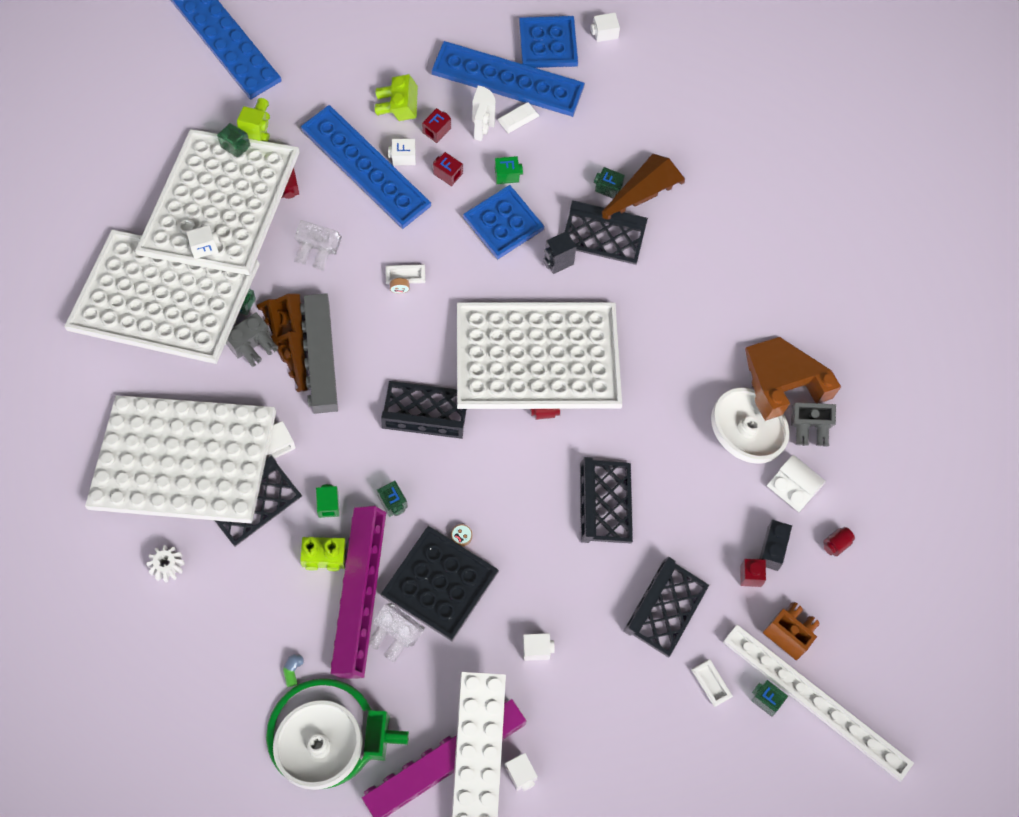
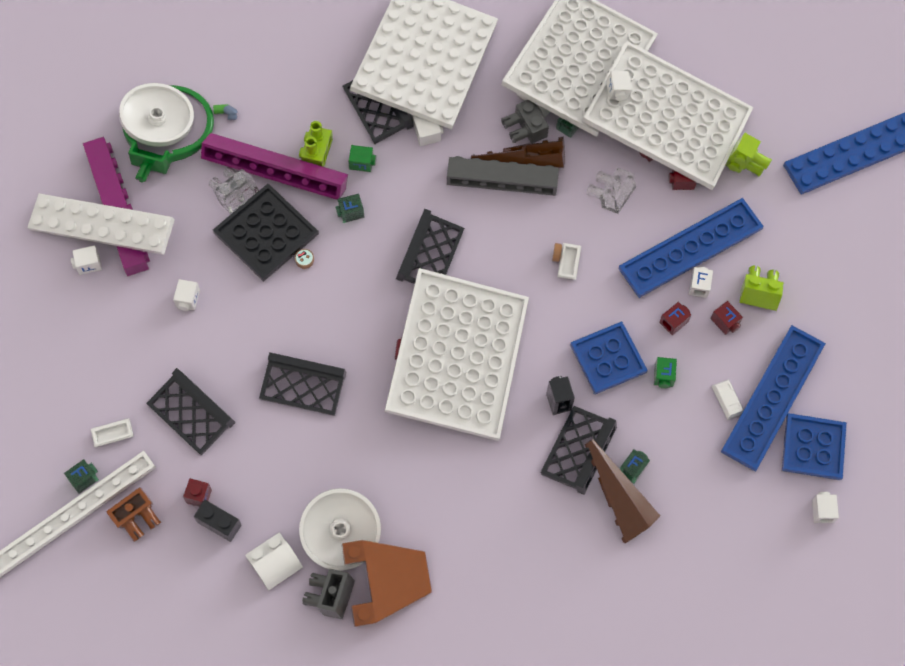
camera: 105 degrees right, 0 degrees up
white gear [147,545,184,582] -> none
clear green brick [217,123,251,158] -> none
white brick [472,86,496,141] -> none
dark red brick [823,527,855,557] -> none

